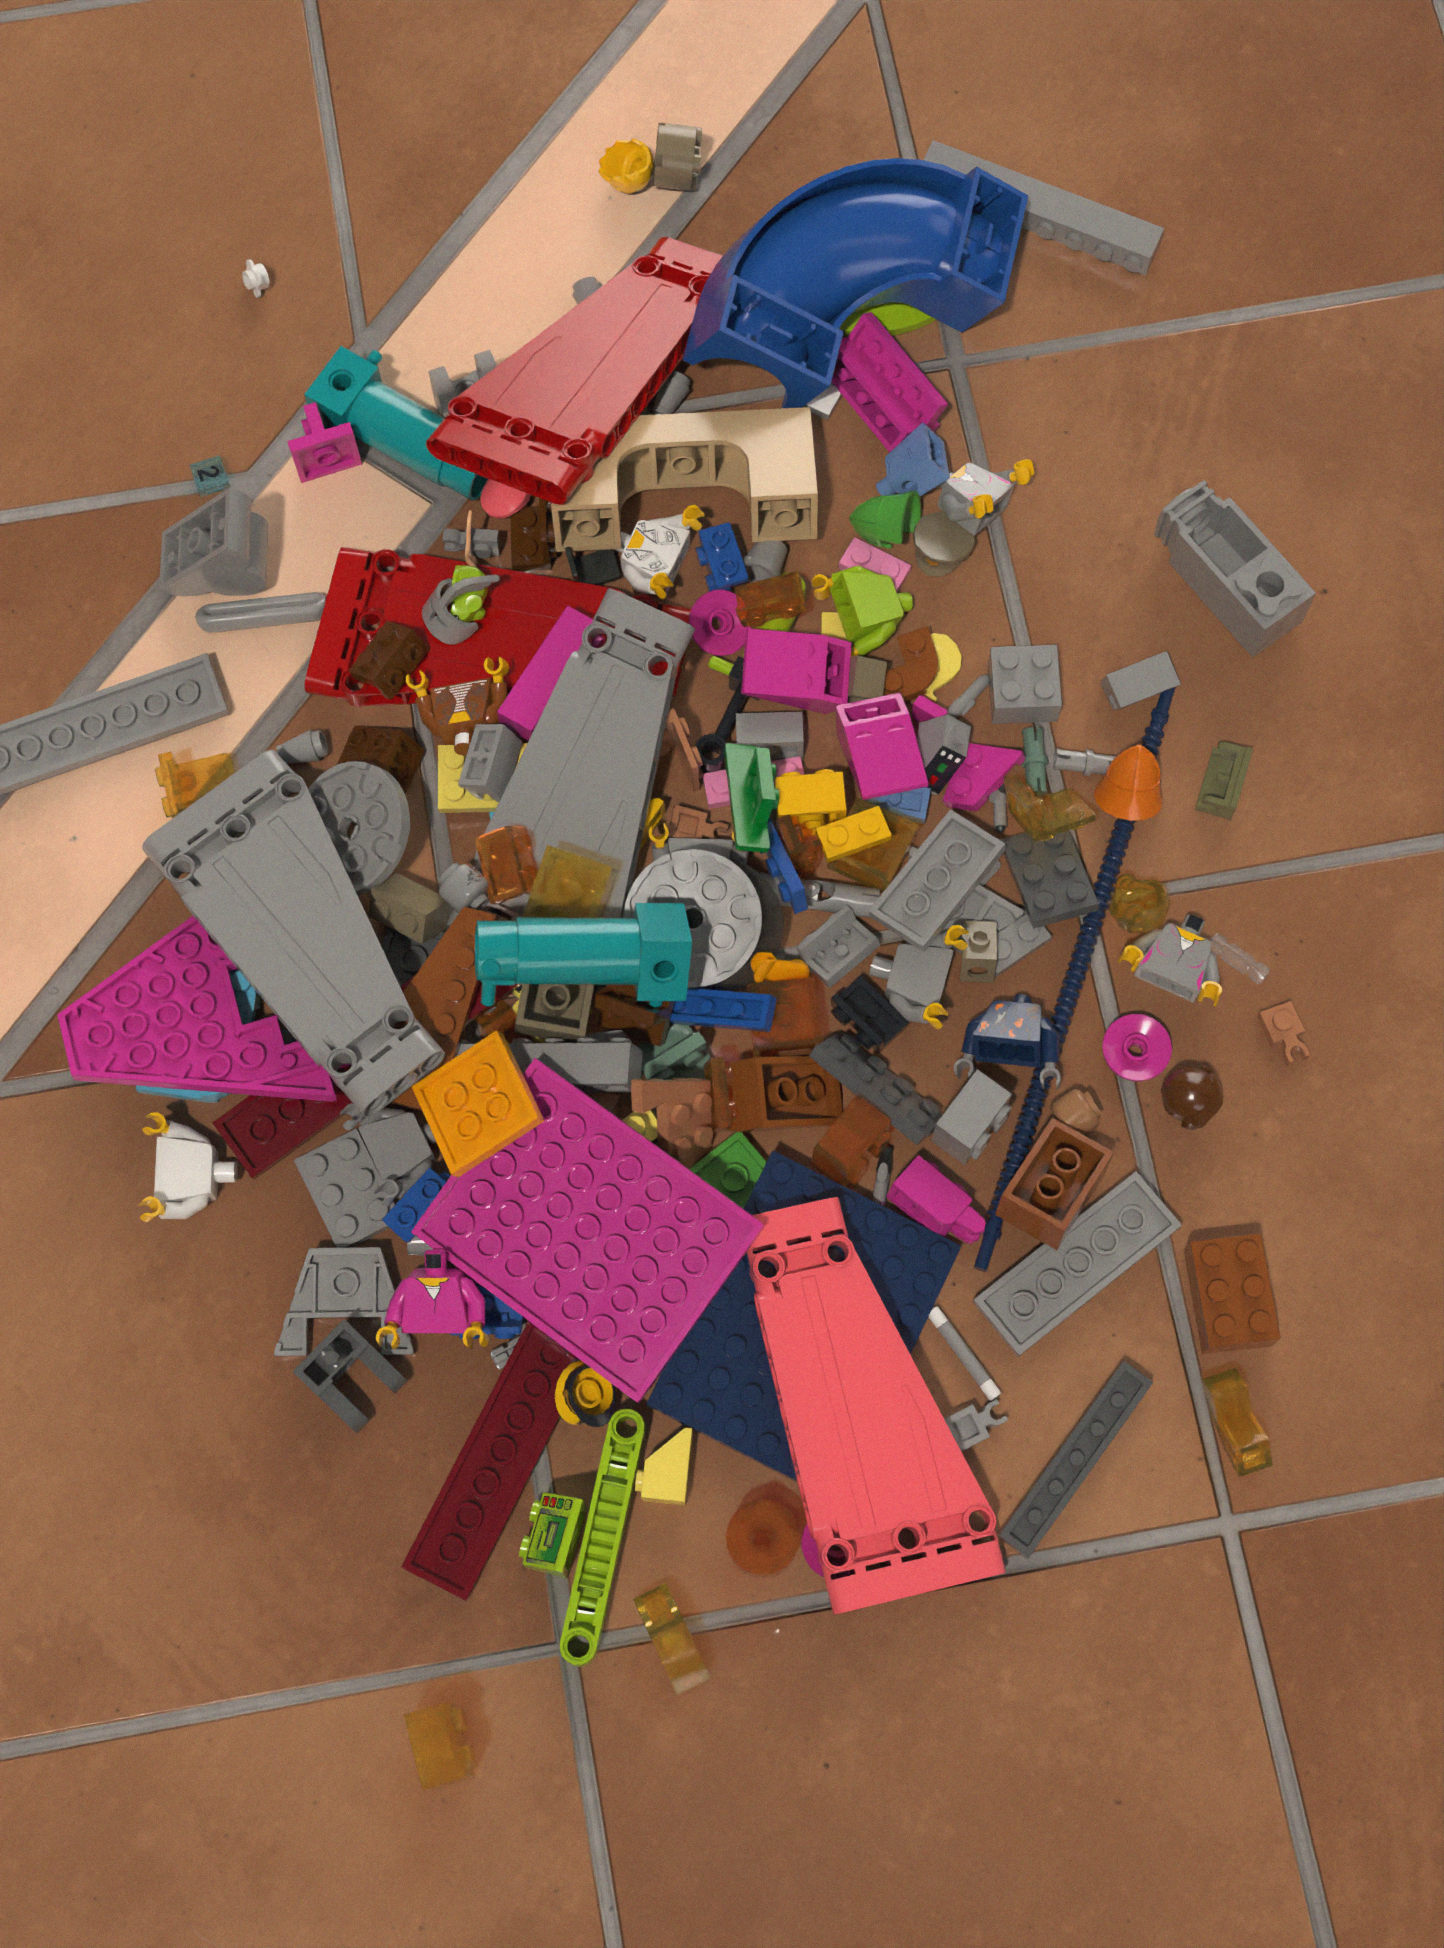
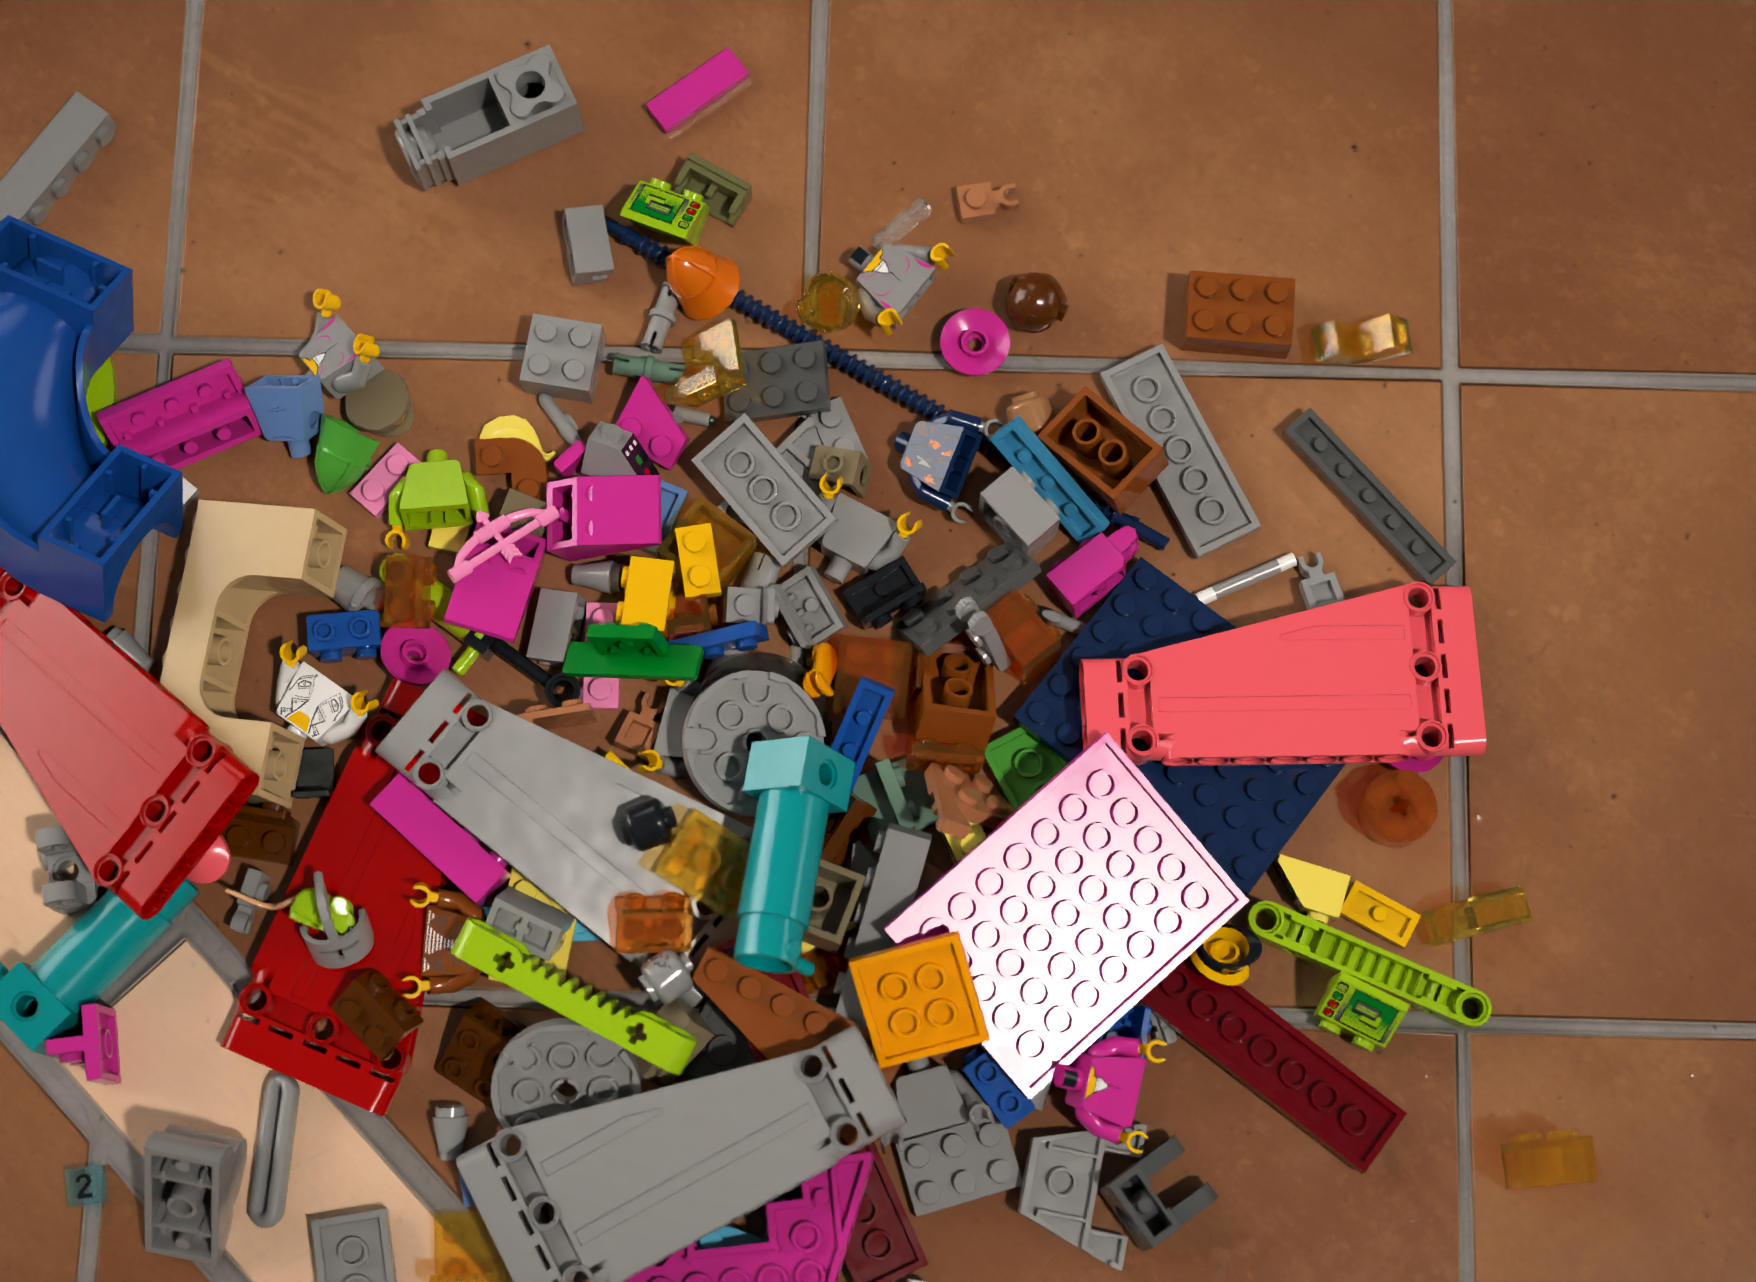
camera: 80 degrees left, 5 degrees up
none -> bright pink piece [447,505,560,583]
none -> lime gear [450,917,698,1075]
none -> light grey cone [571,560,625,595]
none -> black head [619,798,678,852]
none -> lime slope [620,178,710,246]
none -> dark pink tile [645,47,749,135]
none -> light grey bracket [722,586,780,626]
none -> light grey hinge [954,596,1012,673]
none -> dark azure plate [989,415,1110,544]
none -> yellow plate [1340,880,1421,949]

